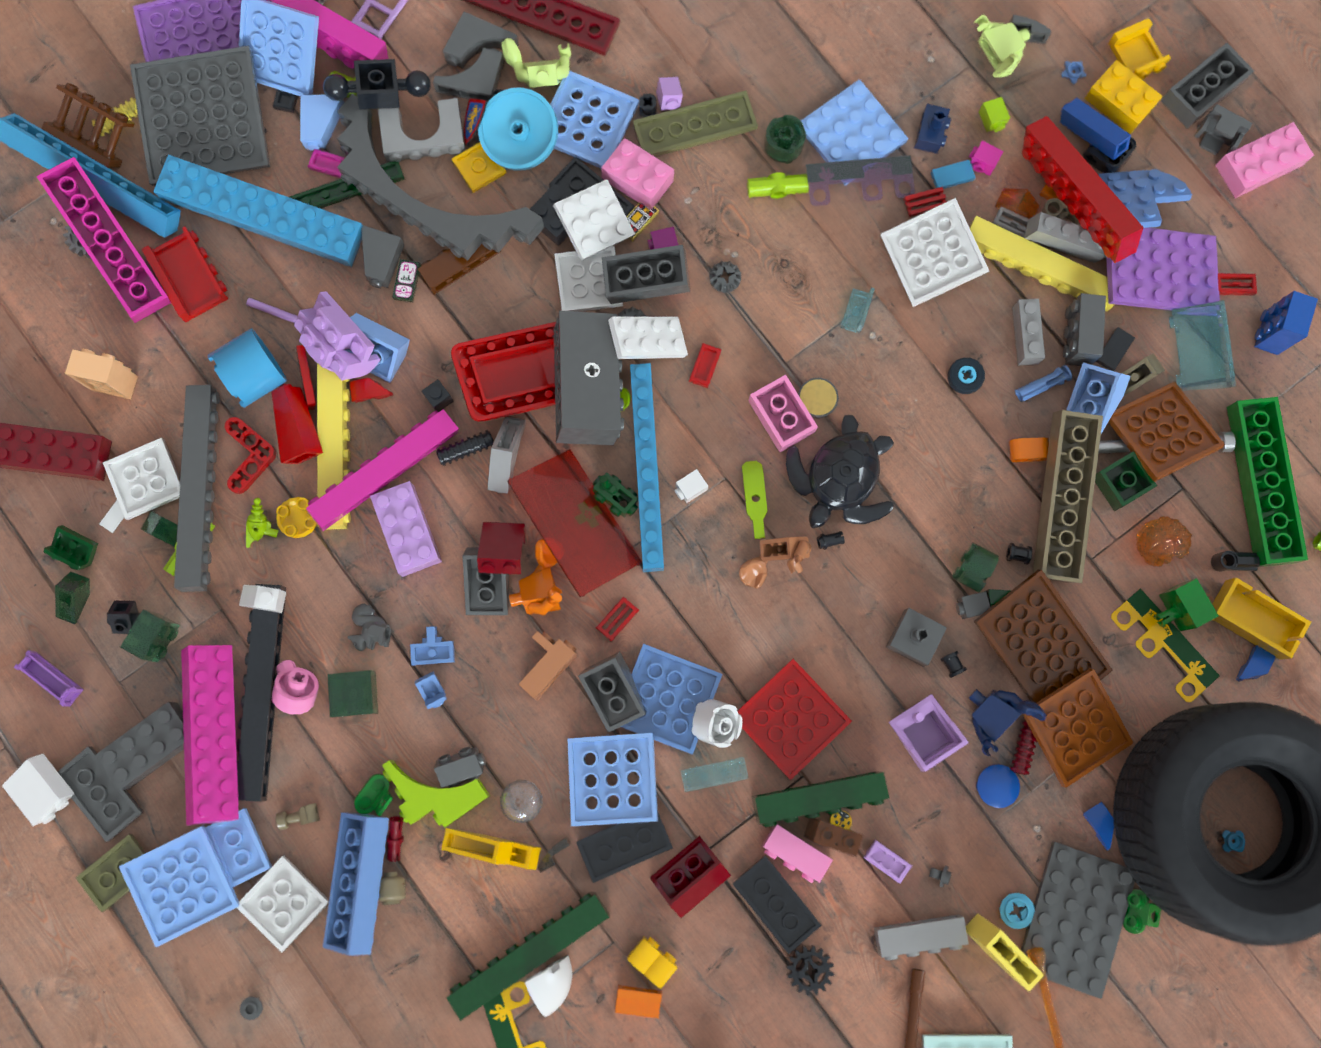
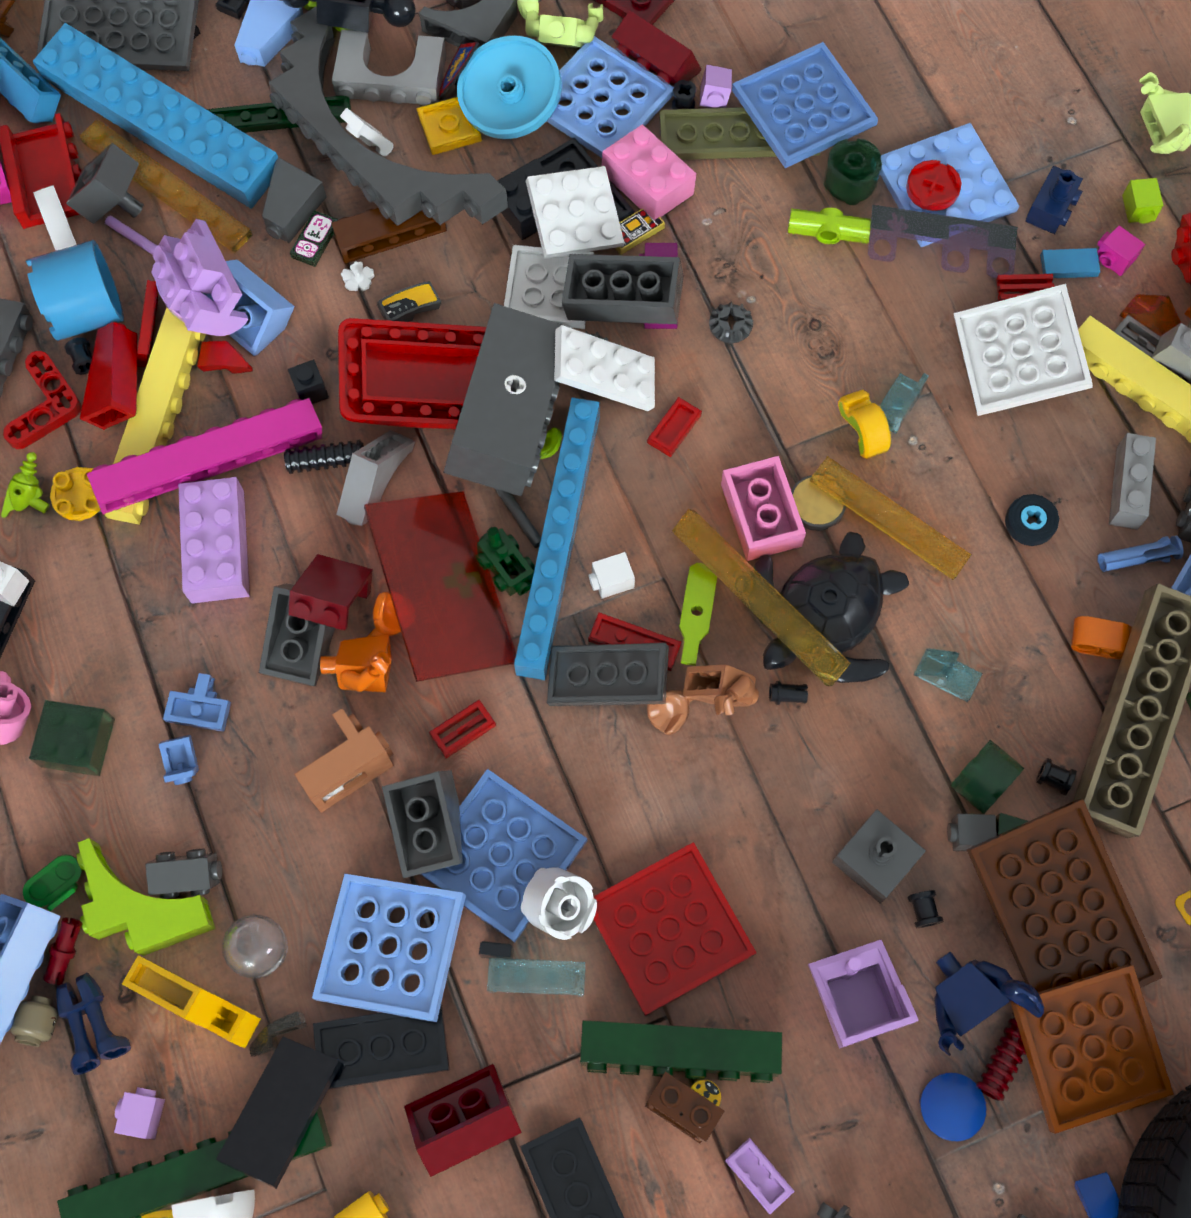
camera: 20 degrees right, 10 degrees down
dark pink tile [308,149,345,179] -> none
dark grey animal [347,604,392,651] -> none
bright pink brick [762,825,833,883] -> none
none -> white sticker [33,185,77,251]
none -> dark blue piece [56,973,131,1075]
none -> black bush [64,337,92,375]
none -> dark grey brick [66,143,144,224]
none -> clear yellow plate [79,119,253,254]
none -> lavender brick [114,1087,165,1140]
none -> black tile [216,1036,341,1189]
none -> white hinge [340,108,393,156]
none -> white plant [341,261,375,291]
none -> slope [377,281,441,322]
none -> black tile [479,941,514,961]
none -> dark grey piece [494,488,541,548]
none -> dark grey tile [547,643,669,706]
none -> red tile [588,612,682,671]
none -> dark red slope [611,10,702,85]
none -> clear yellow plate [672,509,851,686]
none -> medium blue plate [732,42,878,168]
none -> clear yellow plate [810,456,972,580]
none -> yellow animal [838,390,891,459]
none -> red tile [906,160,962,211]
none -> clear light blue slope [913,648,982,702]

